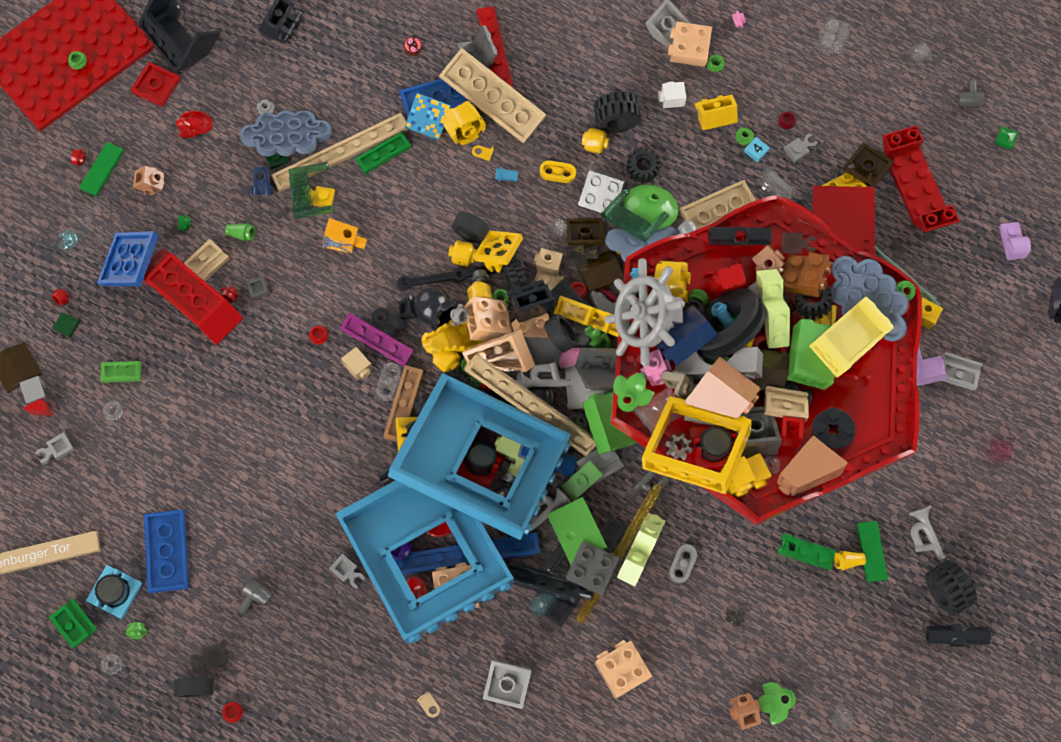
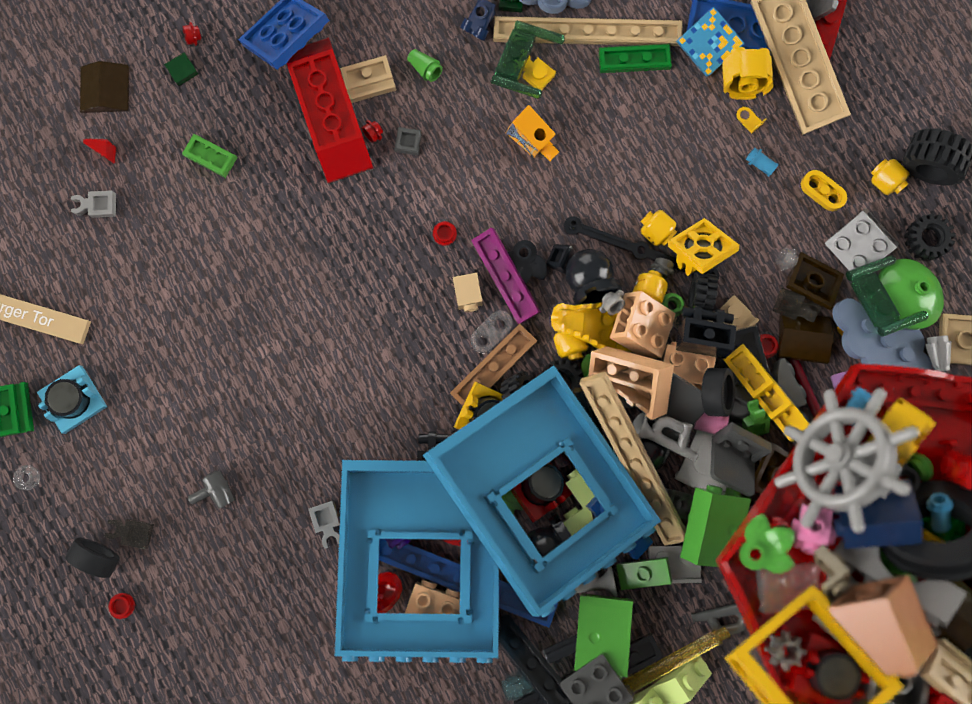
camera: 35 degrees right, 10 degrees up
light grey panel [20,376,46,405] -> none
clear plate [103,401,123,421] -> none
bright green plate [126,622,147,639] -> none
blue tile [144,509,189,594] -> none
green plate [178,214,190,232] -> none
black tyre [451,212,489,243] -> none
tan brick [533,248,563,276] -> none

